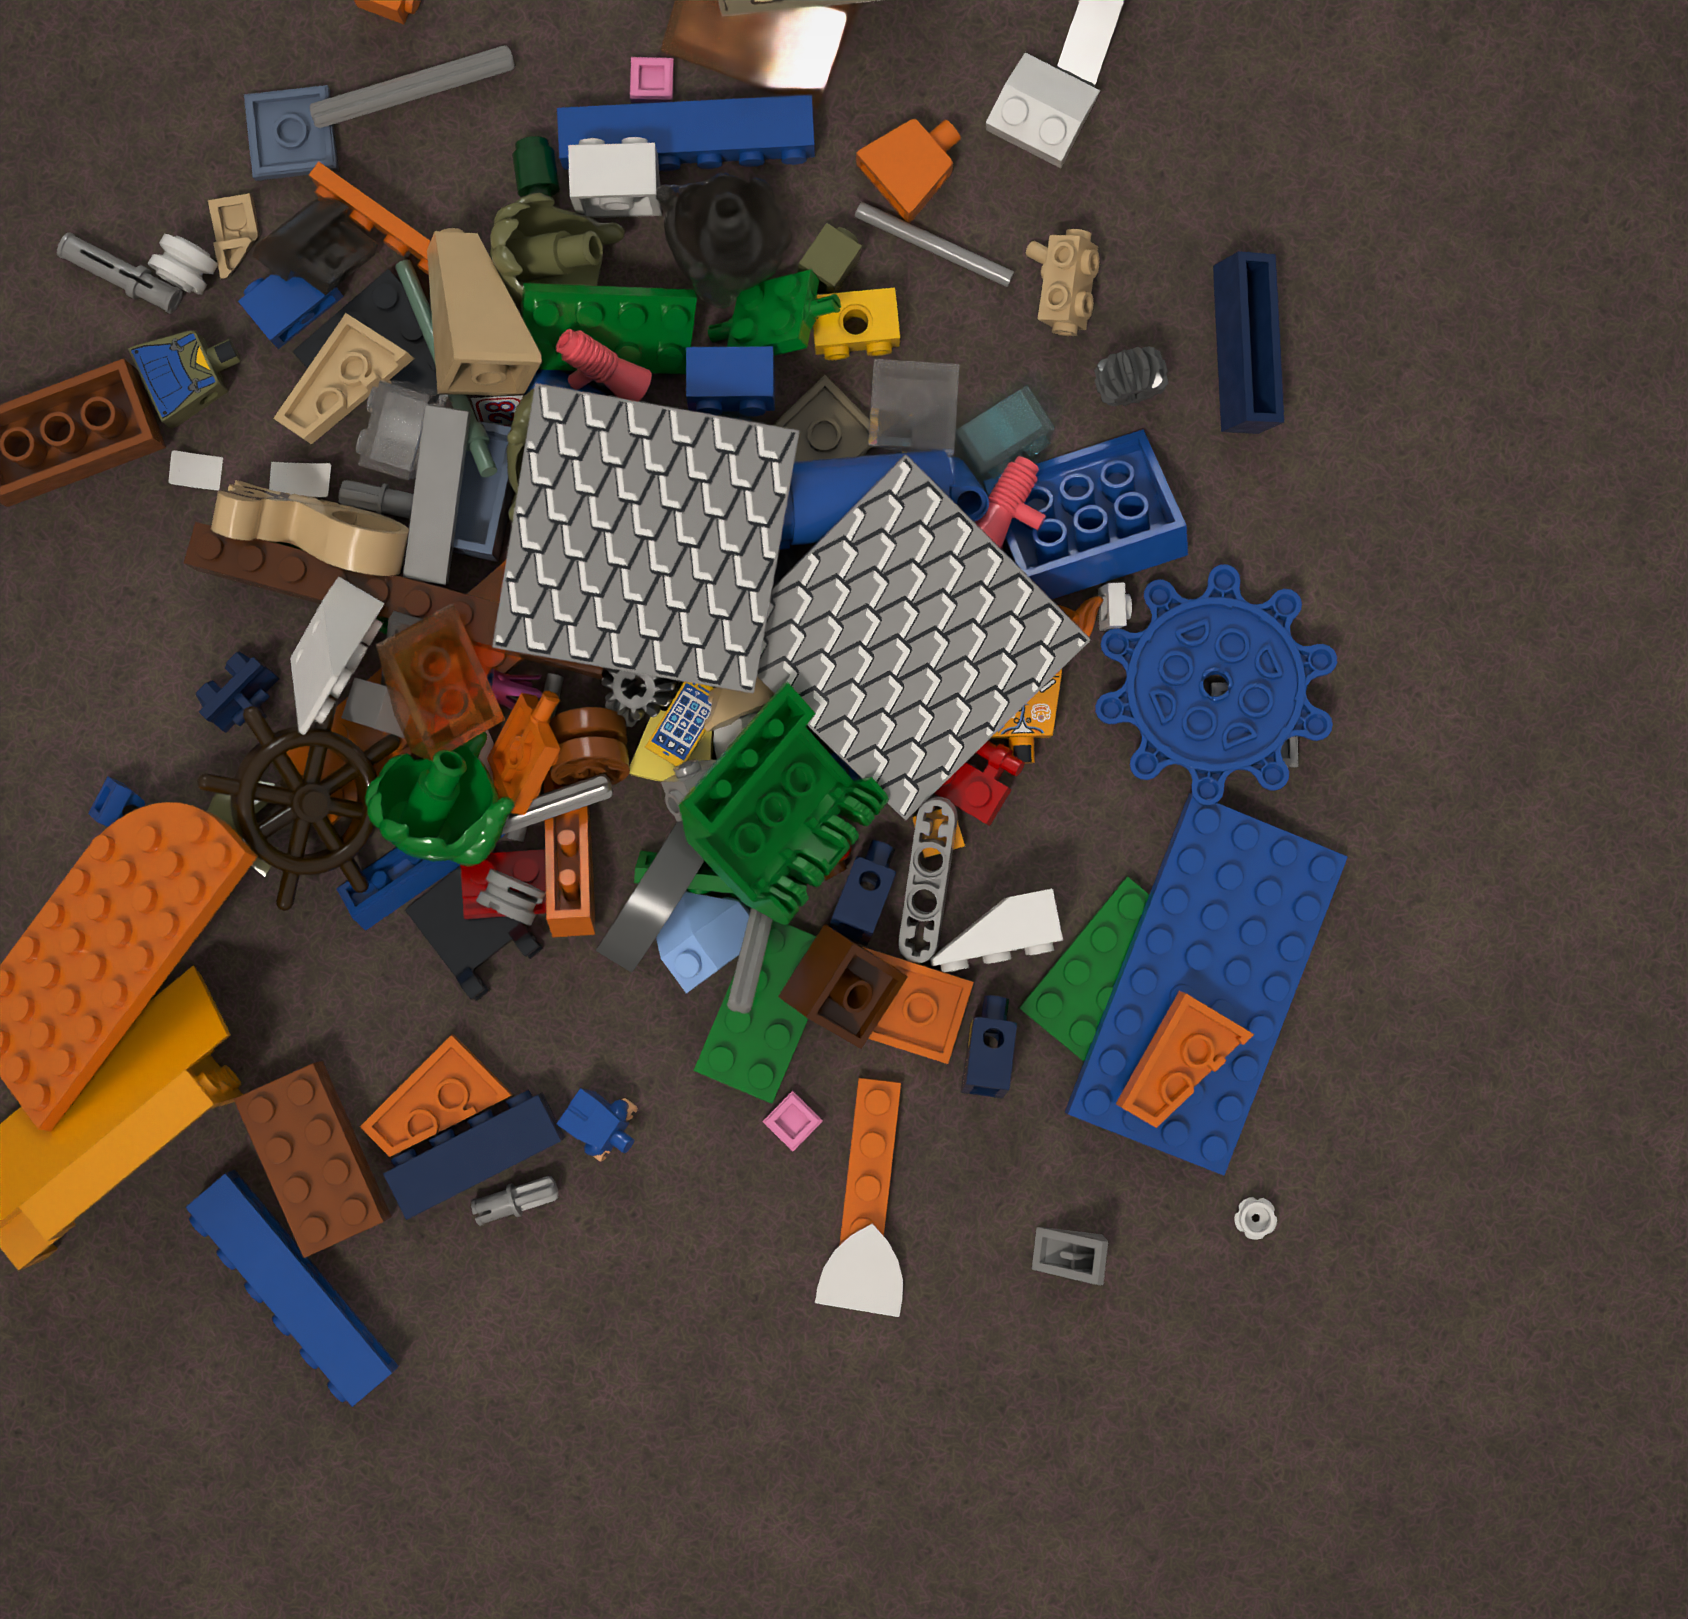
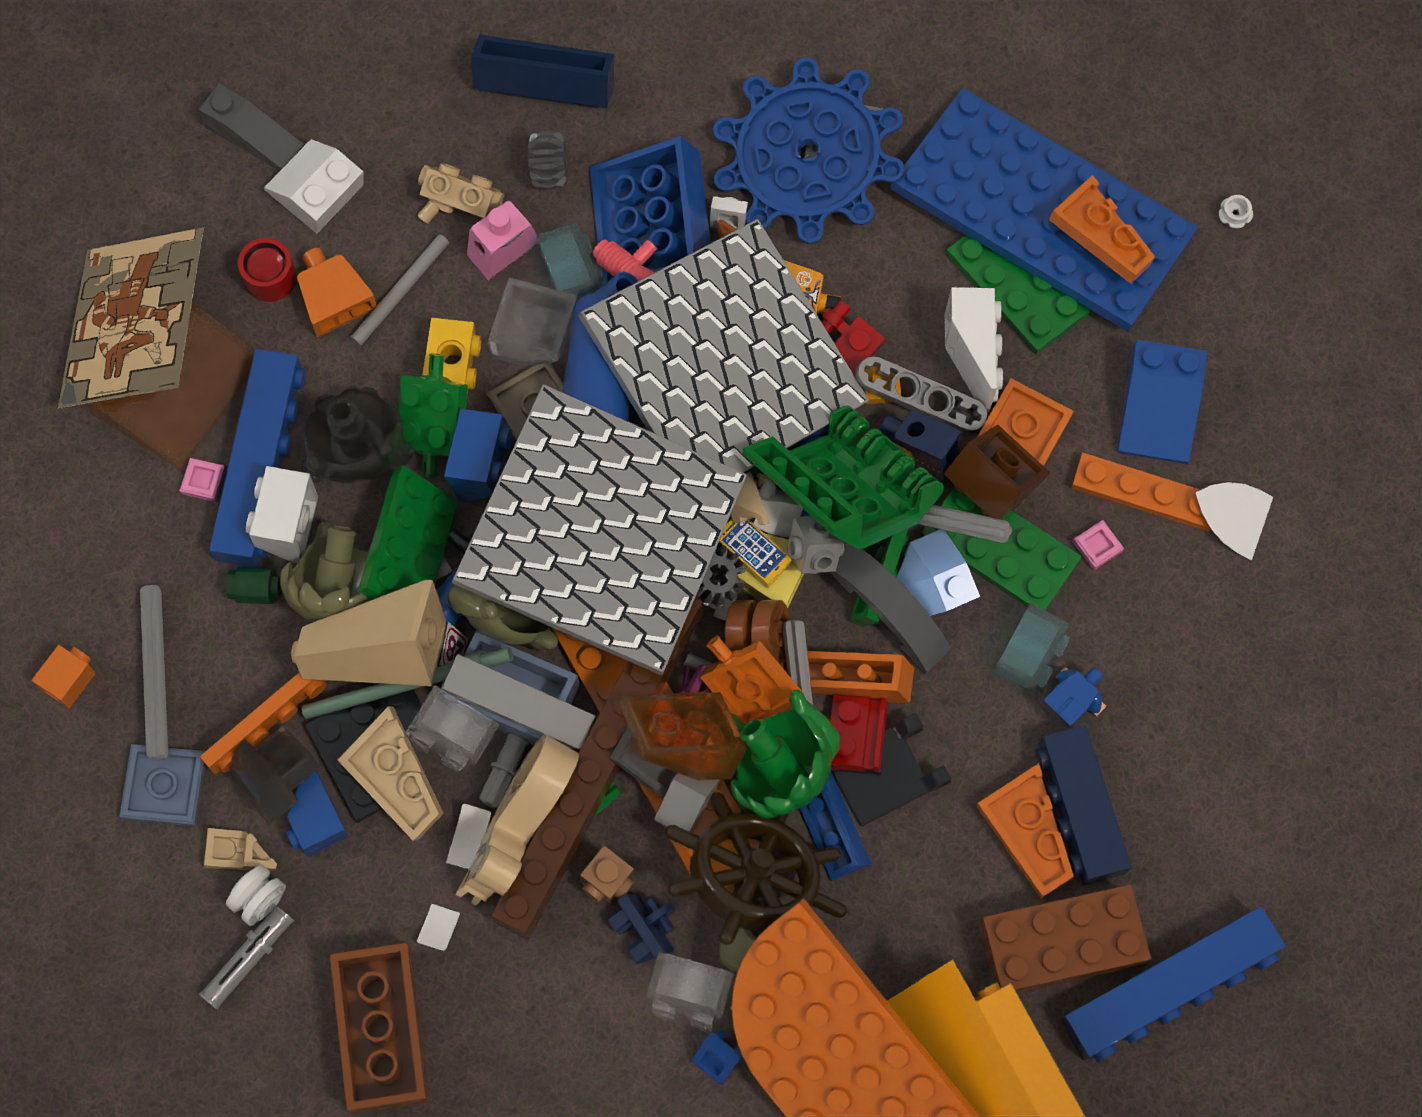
camera: 80 degrees left, 15 degrees down
torso [128,330,241,429] -> none
white slope [290,576,384,735] -> none
light grey axle [471,1176,559,1226] -> none
light grey wheel [476,869,545,925] -> none
coral piece [556,329,652,402] -> none
olive brick [797,223,862,294] -> none
dark blue torso [960,995,1017,1099] -> none
light grey slope [1032,1227,1108,1285] -> none
none -> red piece [238,238,297,302]
none -> bright pink torso [467,201,541,281]
none -> medium nougat brick [579,845,634,904]
none -> clear brick [646,952,734,1031]
none -> clear light blue brick [993,603,1070,695]
none -> blue slope [1117,340,1207,464]

